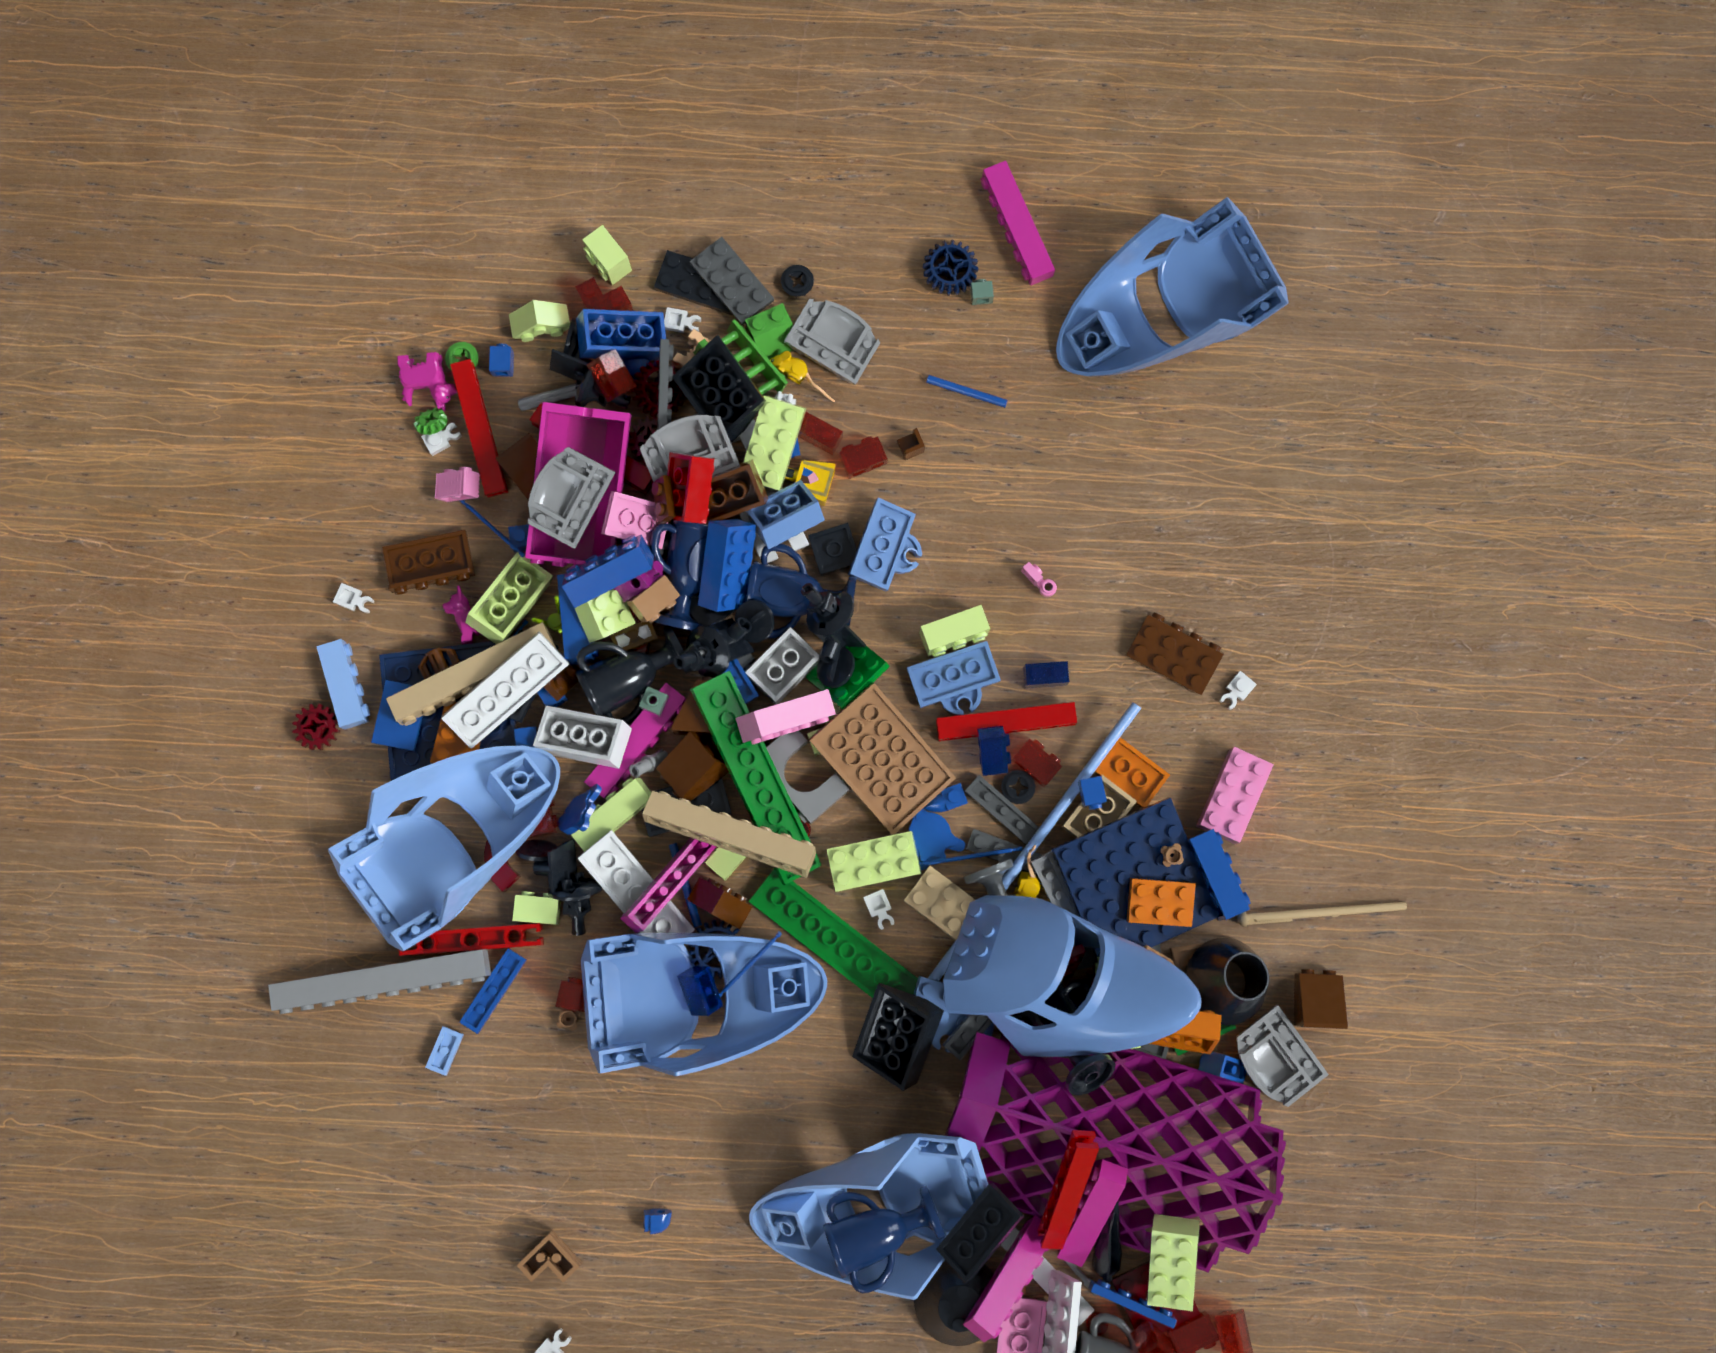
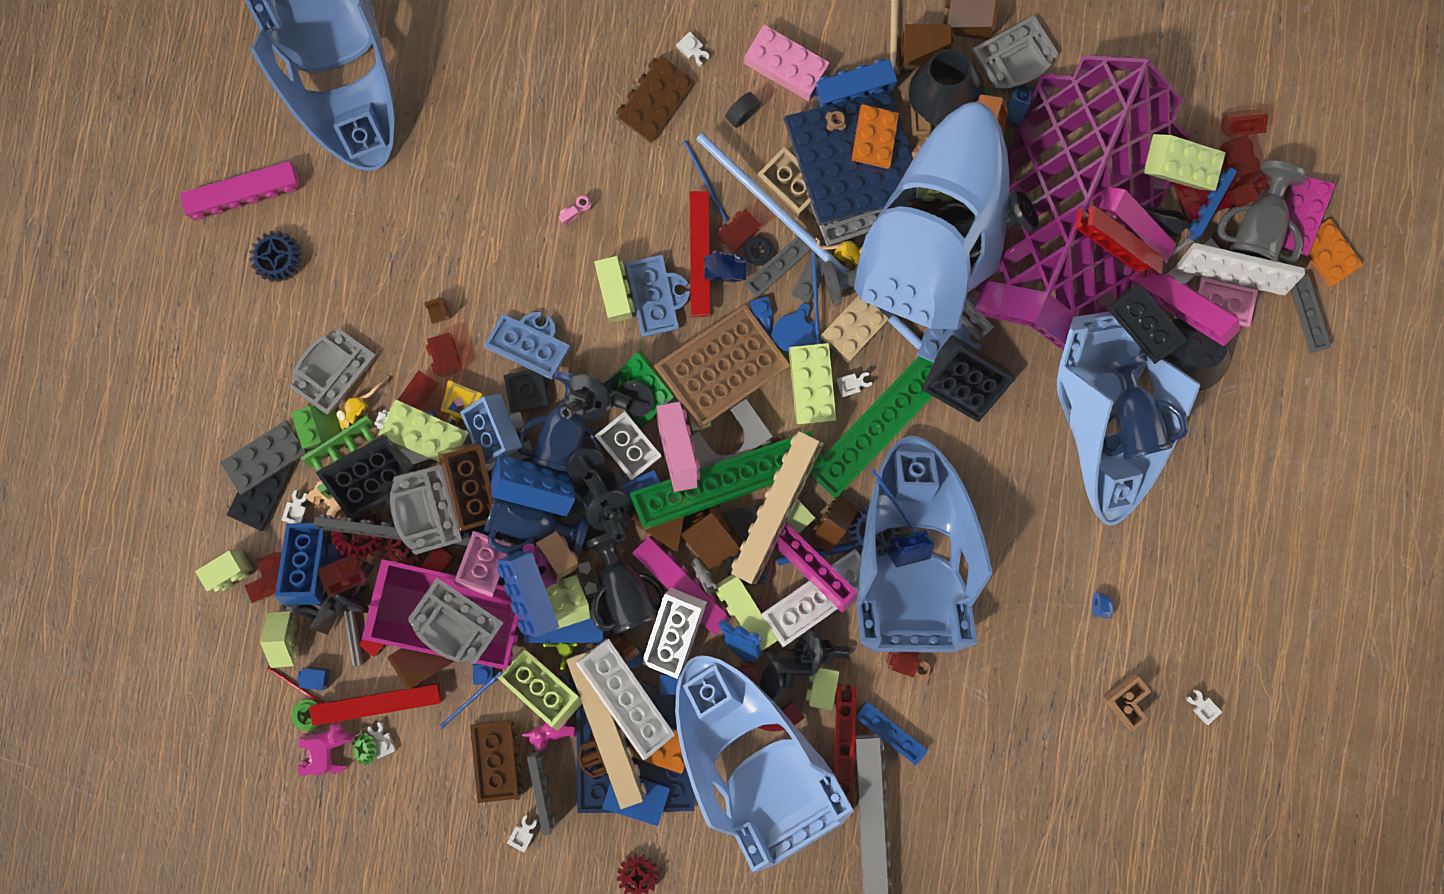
camera: 80 degrees left, 5 degrees up
light blue brick [316,639,370,730] -> none
light blue plate [425,1026,464,1076] -> none
bright pink brick [435,467,480,502] -> none
sand green plate [639,687,669,716] -> none
reddish brown plate [652,475,676,524] -> none
red slope [667,452,714,524] -> none
black gear [781,265,814,298] -> none
blue bar [926,375,1008,408] -> none
sand green plate [970,279,994,305] -> none
clear blue brick [1023,661,1070,689] -> none
blue brick [1078,776,1107,810] -> none
orange plate [1095,737,1170,808] -> none
none -> red piece [266,666,324,703]
none -> dark grey plate [527,750,558,836]
none -> blue piece [684,141,728,222]
none -> black tyre [725,92,761,128]
none -> reddish brown slope [900,24,954,74]

